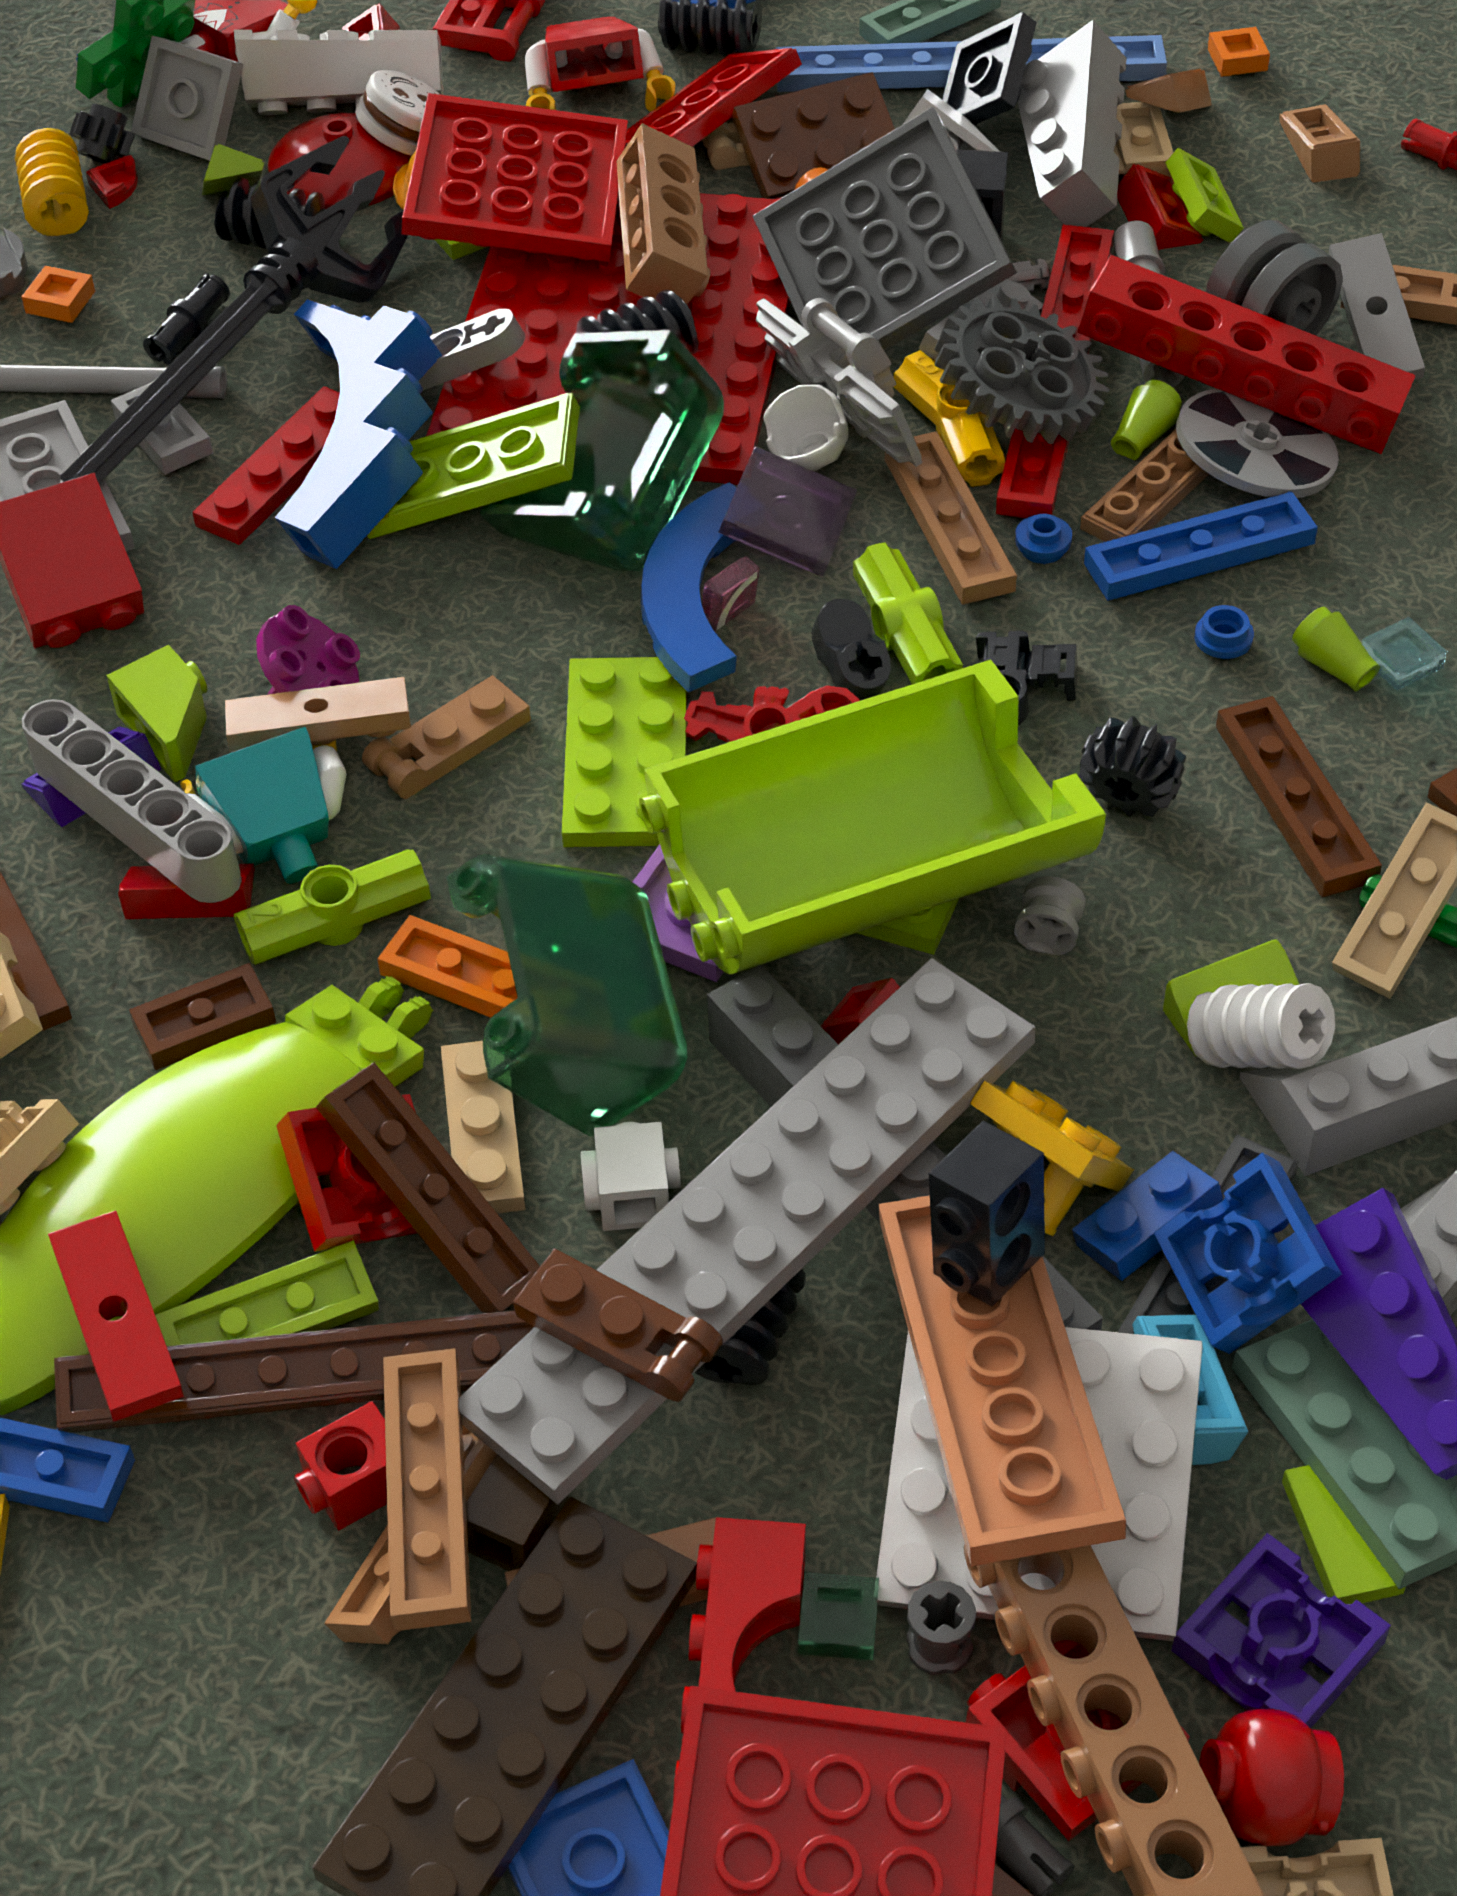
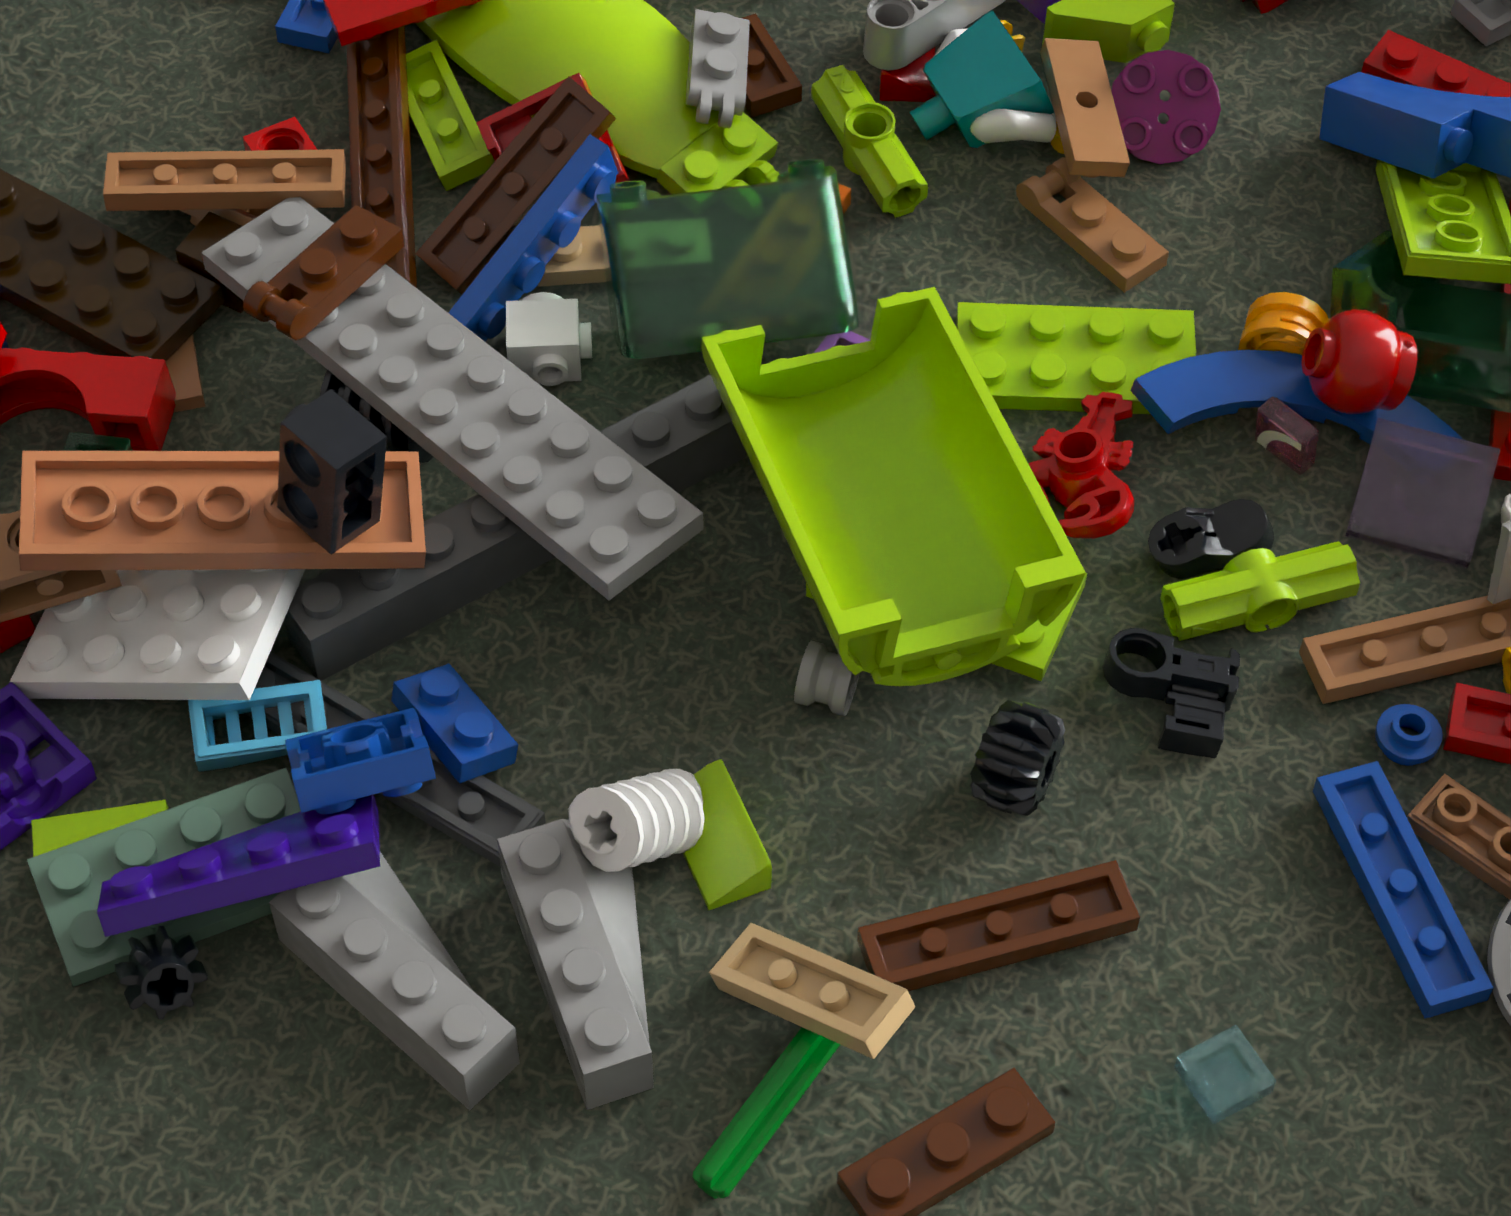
camera: 90 degrees right, 5 degrees up
red plate [821,977,900,1045] -> none
yellow plate [970,1081,1134,1236] -> none
blue plate [1194,605,1254,659] -> none
lime cone [1292,606,1380,692] -> none
none -> blue plate [448,134,618,342]
none -> light grey hinge [685,9,750,129]
none -> light orange wheel [1238,292,1328,355]
none -> red piece [1302,309,1417,414]

